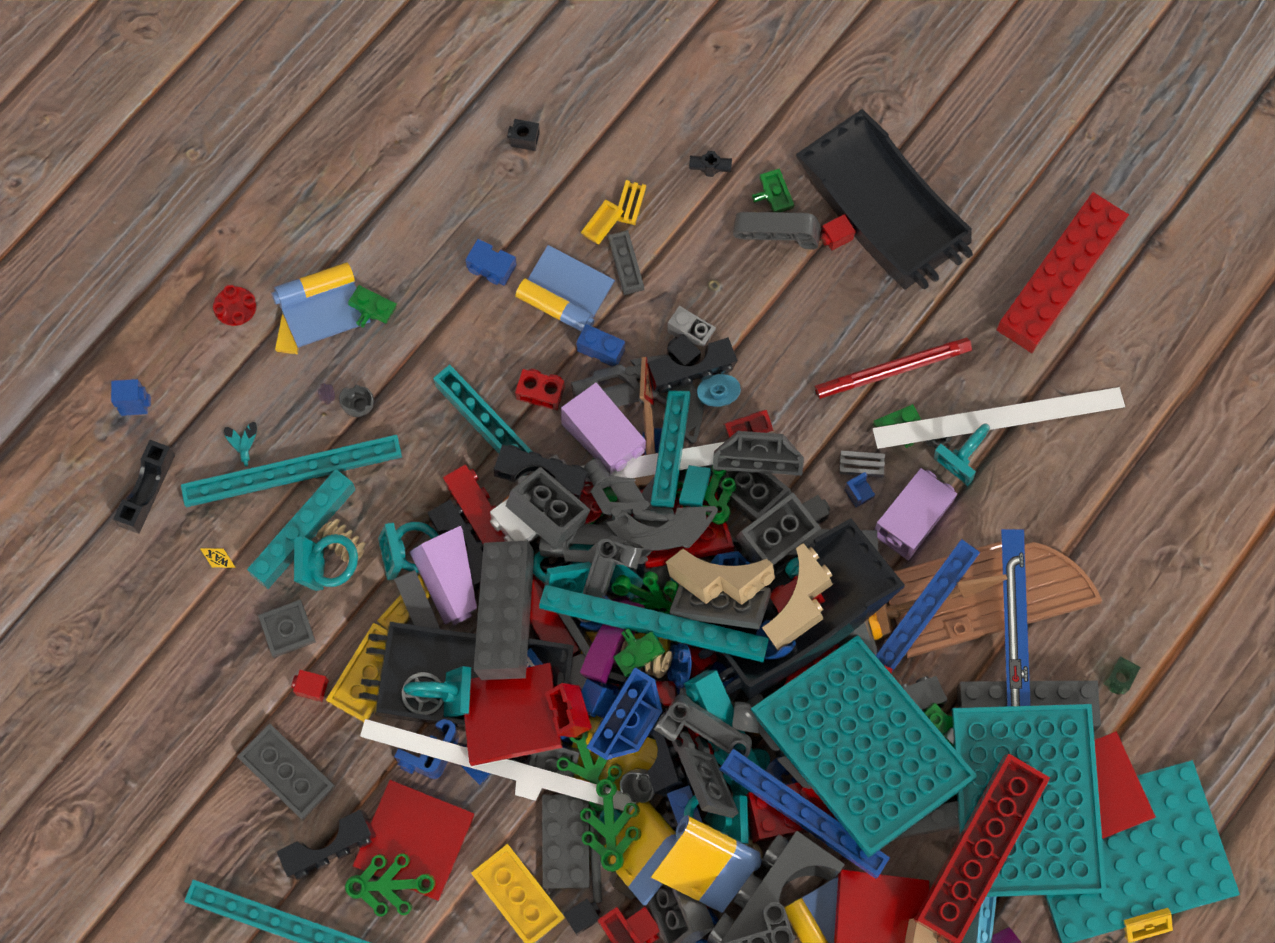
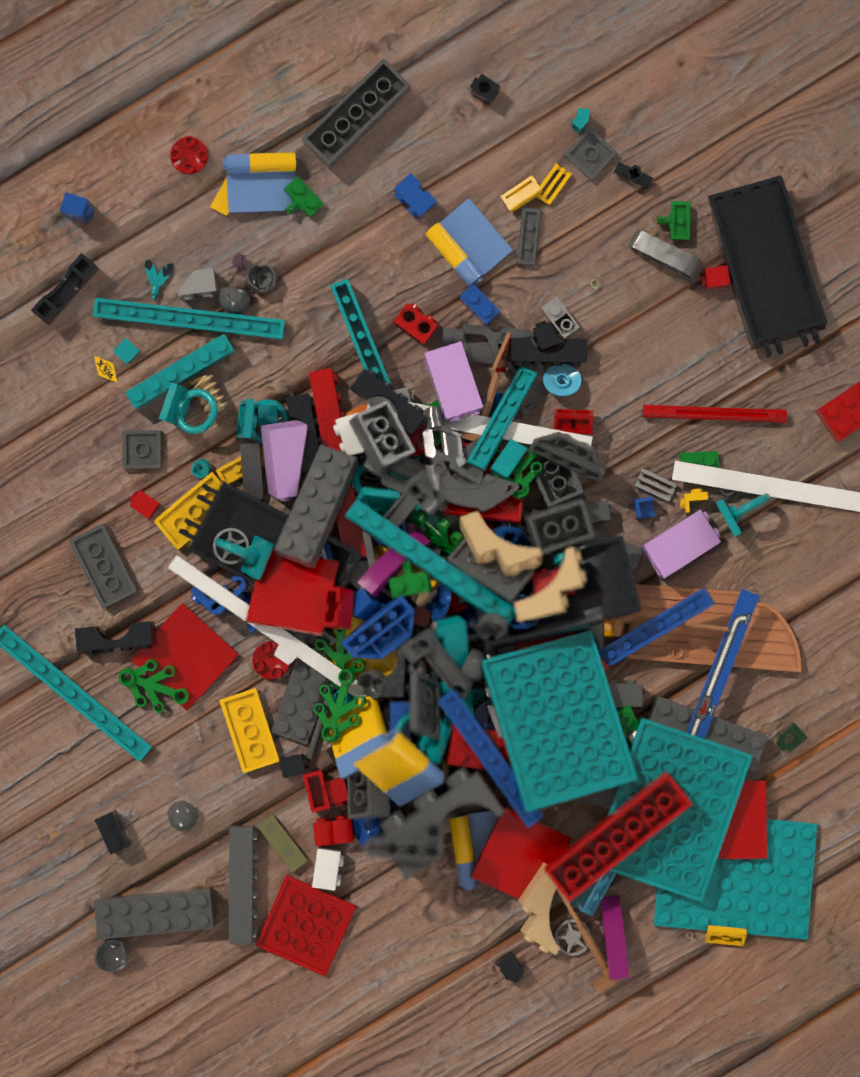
camera: 25 degrees right, 15 degrees up
none -> teal tile [113,338,140,365]
none -> light grey slope [178,268,218,301]
none -> teal tile [191,459,211,479]
none -> dark grey helmet [218,287,252,315]
none -> red dish [252,641,290,679]
none -> teal tile [258,401,278,435]
none -> dark grey brick [302,58,411,170]
none -> dark grey hair [476,613,508,640]
none -> dark grey tile [564,127,618,181]
none -> teal piece [570,108,590,134]
none -> yellow bracket [680,489,708,514]

